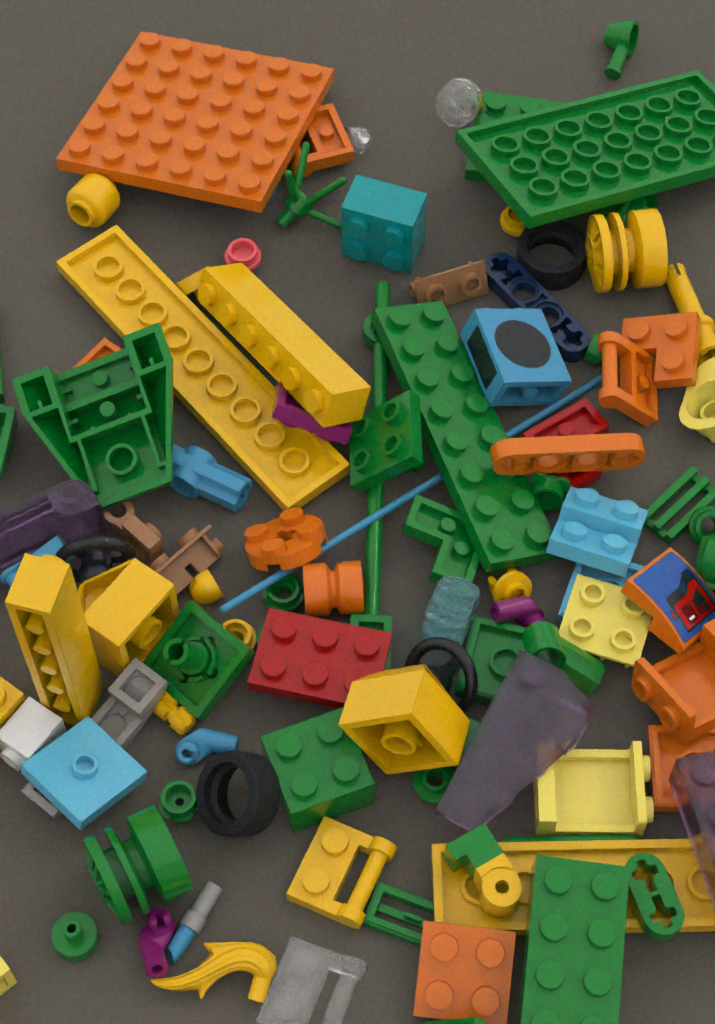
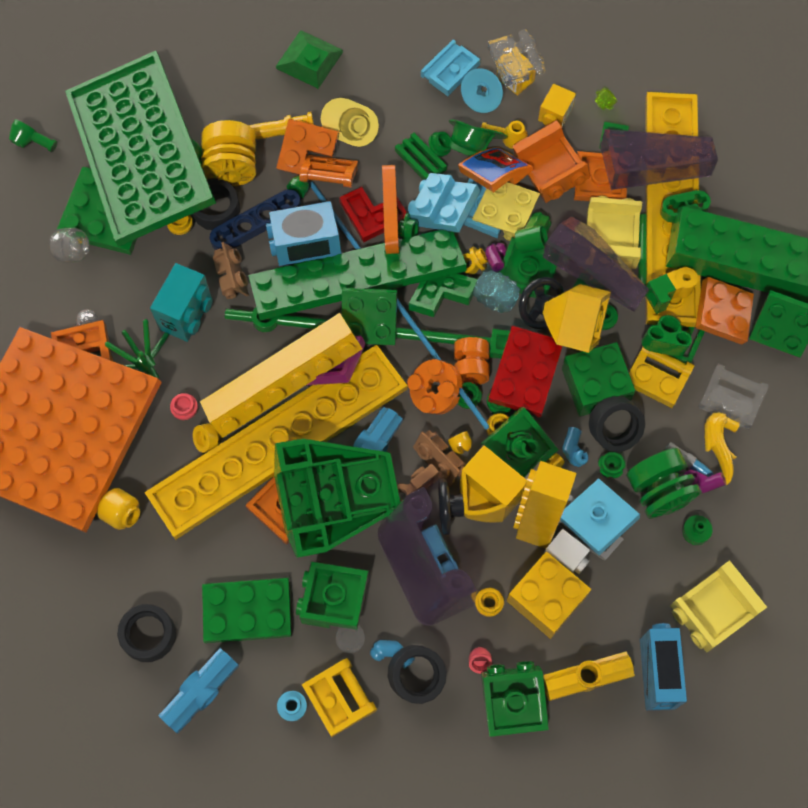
camera: 85 degrees left, 10 degrees up
none -> green piece [641,315,692,357]

